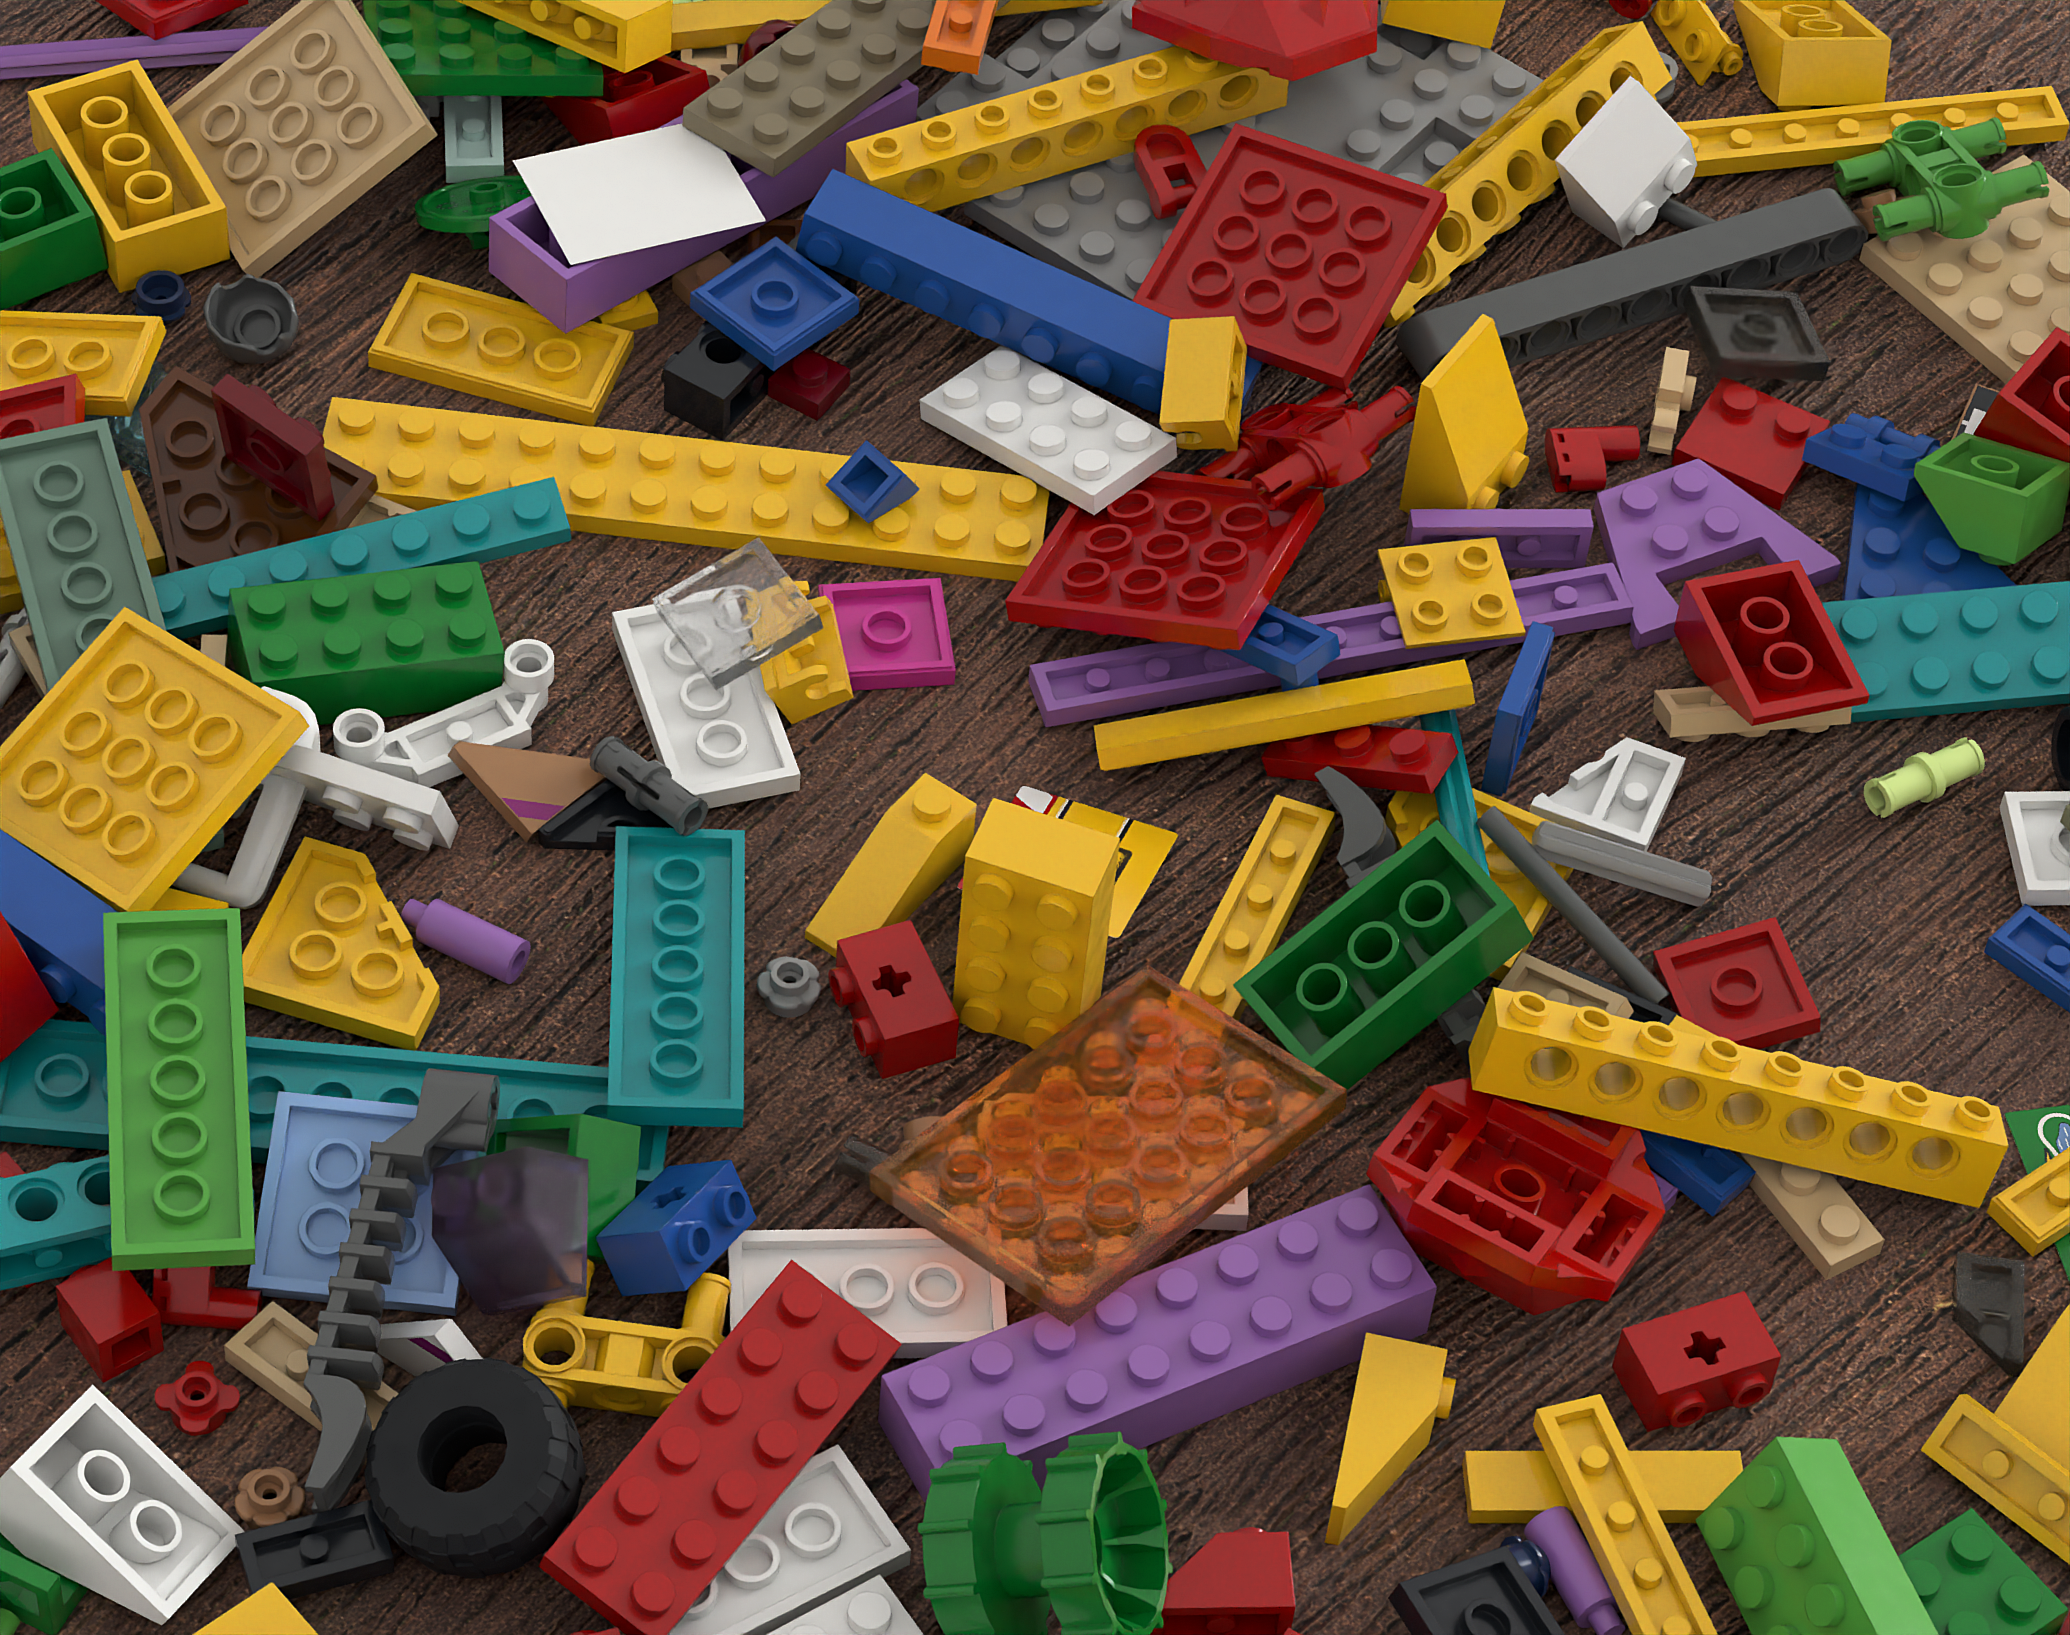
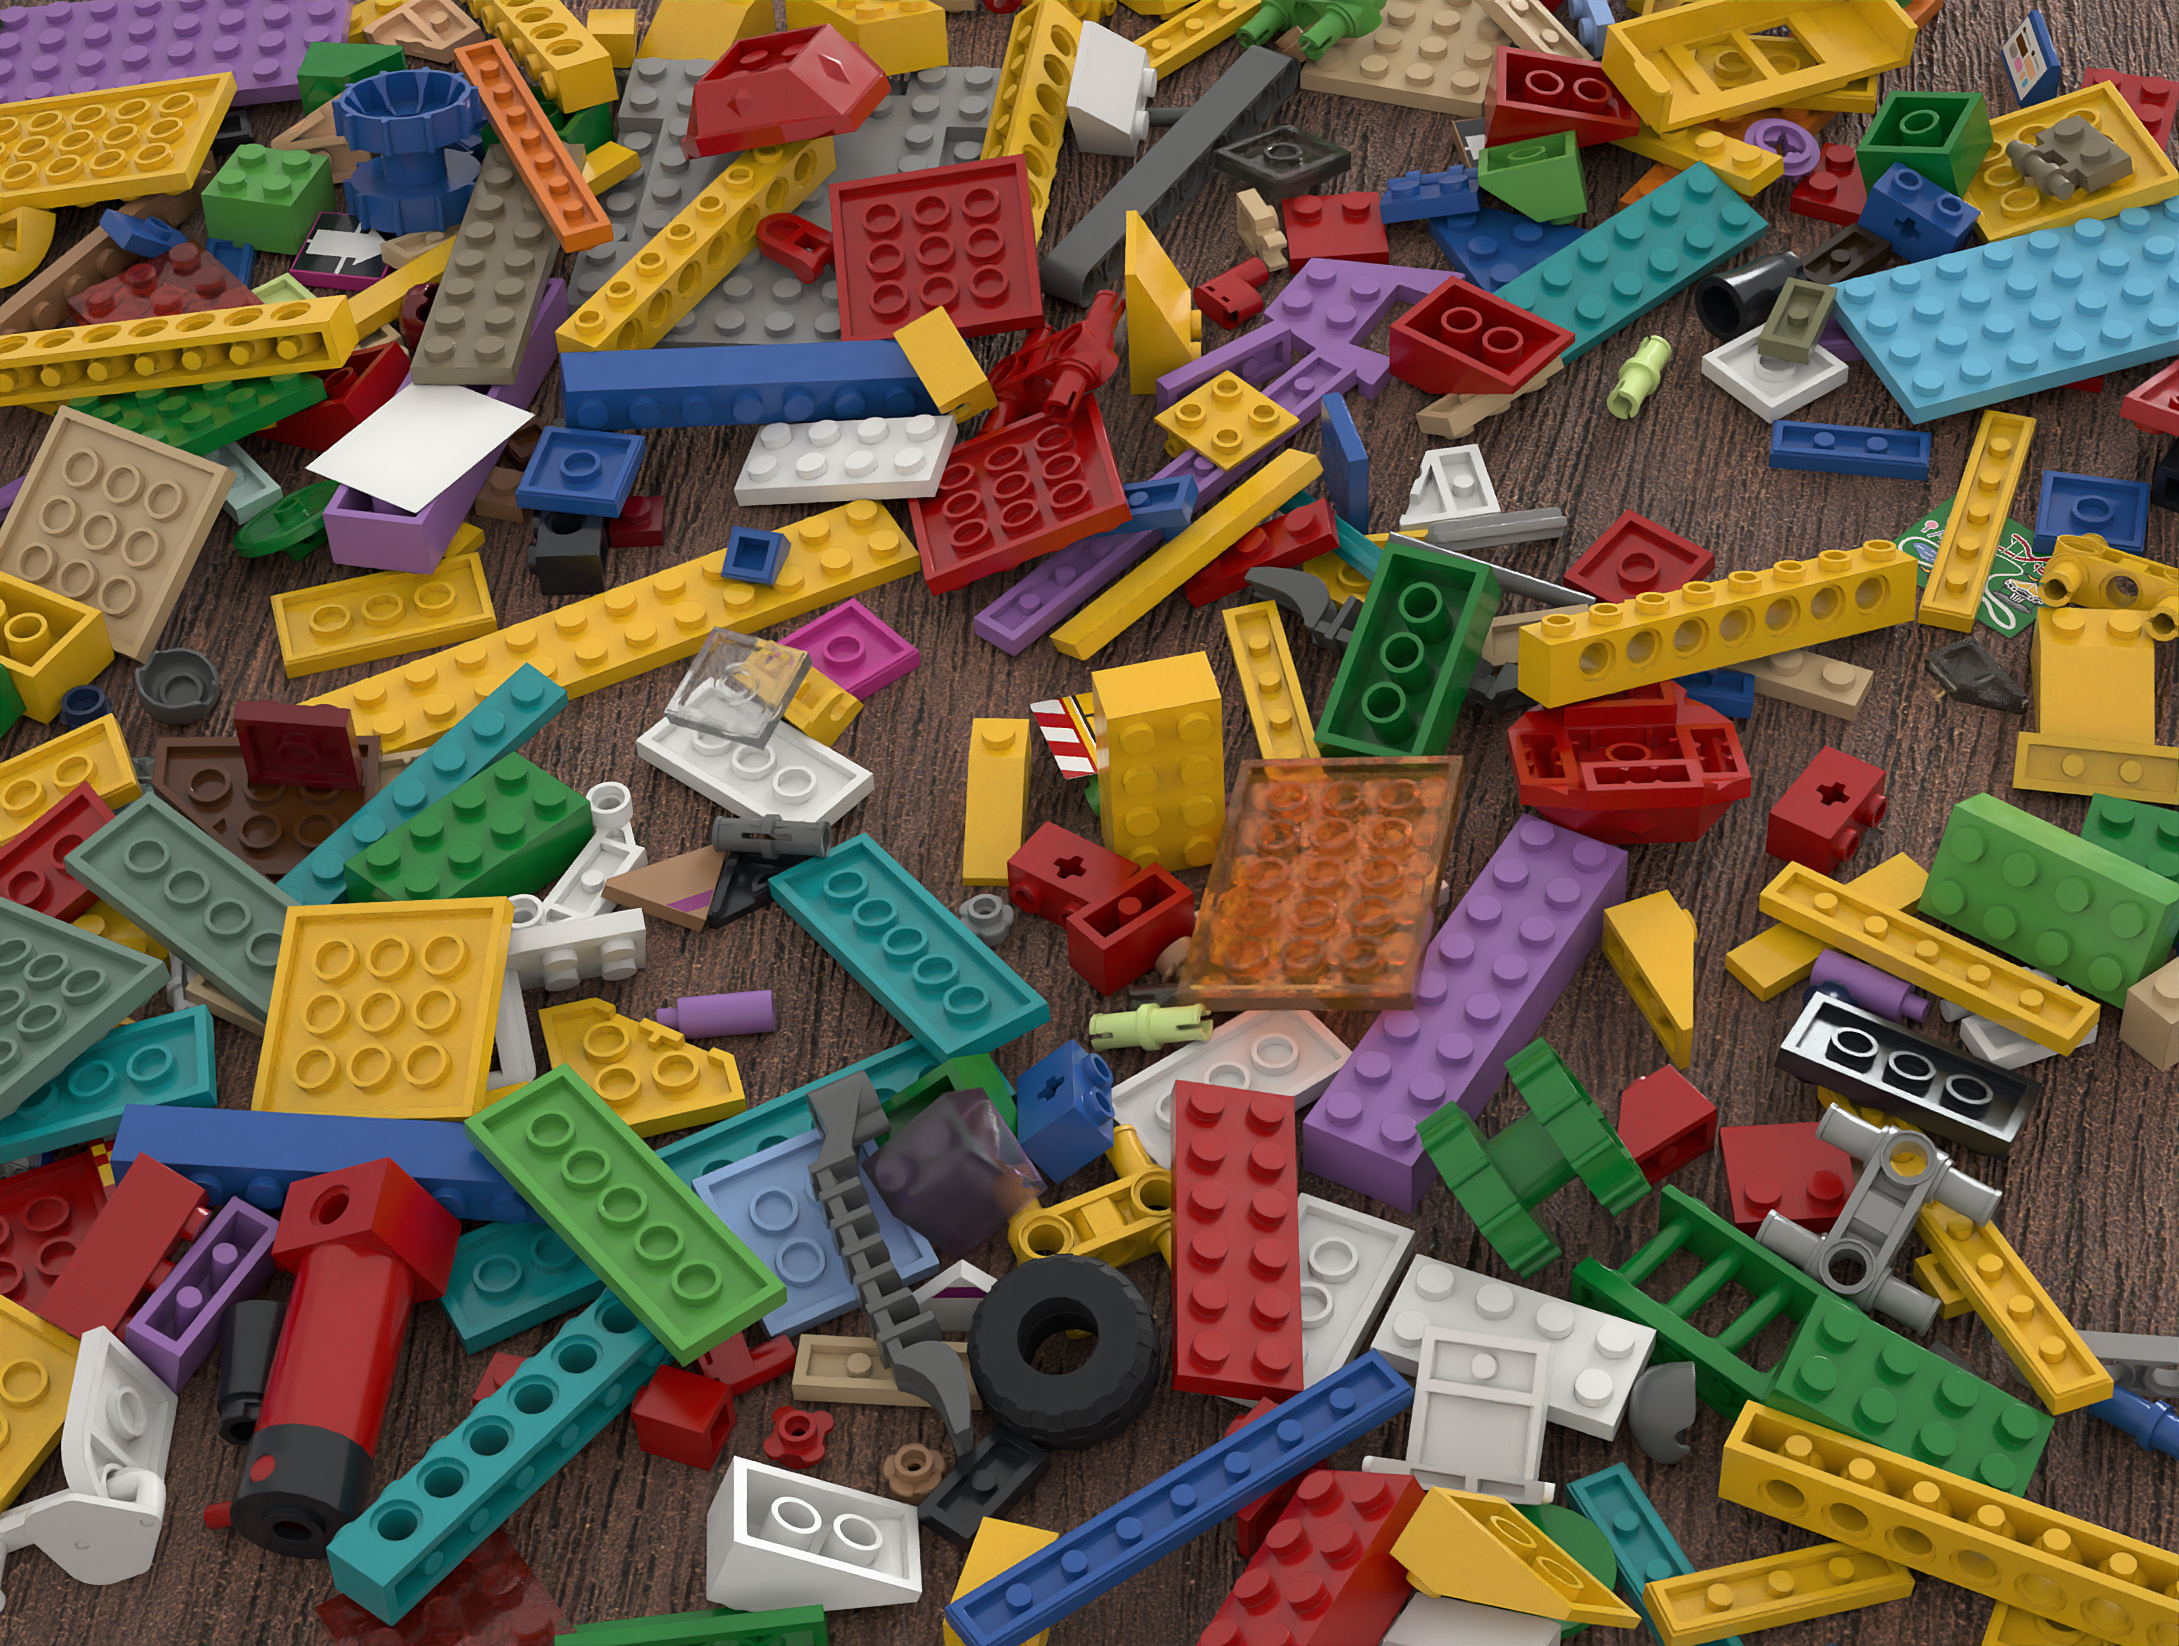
camera: 25 degrees left, 5 degrees down
none -> red brick [1066,861,1195,998]
none -> yellowish green pin [1089,1002,1213,1052]

